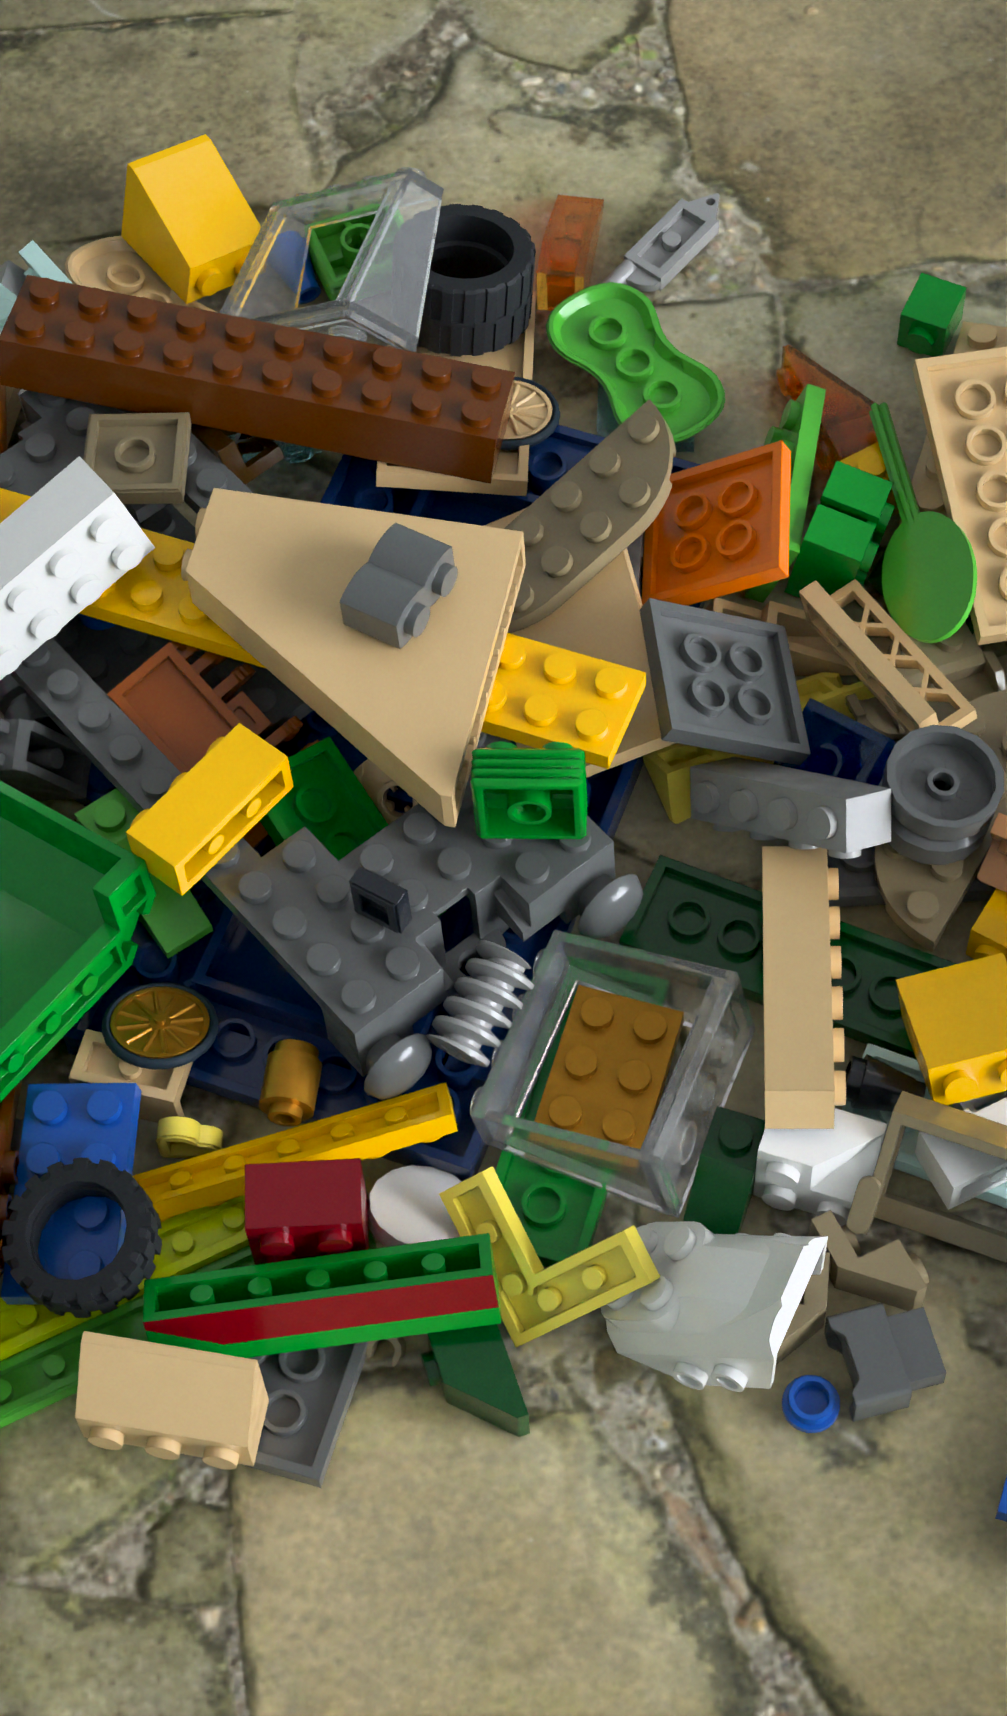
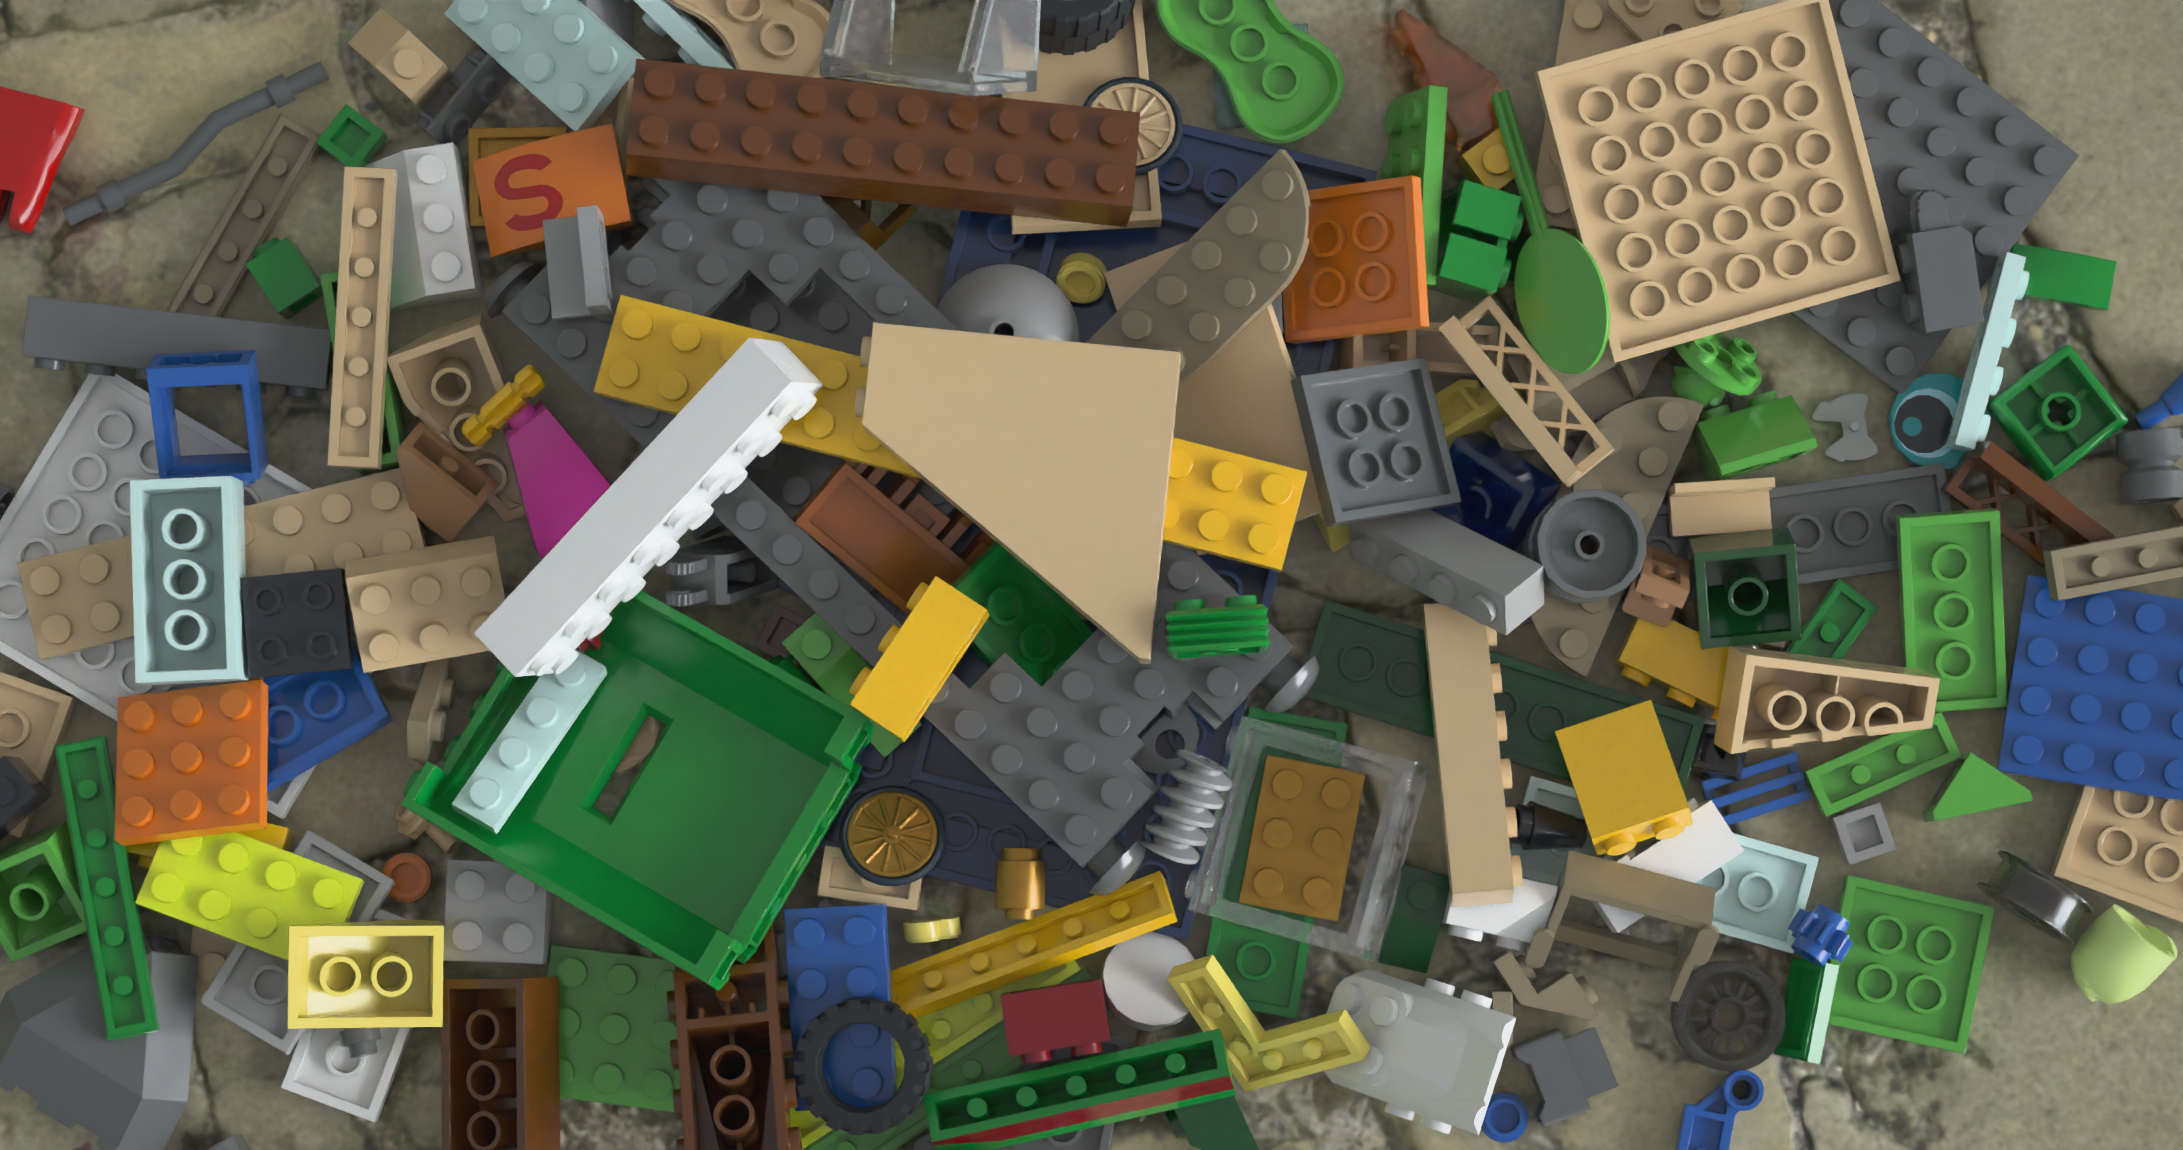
camera: 10 degrees left, 25 degrees up
dark tan tile [83,412,192,504] -> none
dark grey brick [339,523,458,649] -> none
black tile [349,866,412,934] -> none

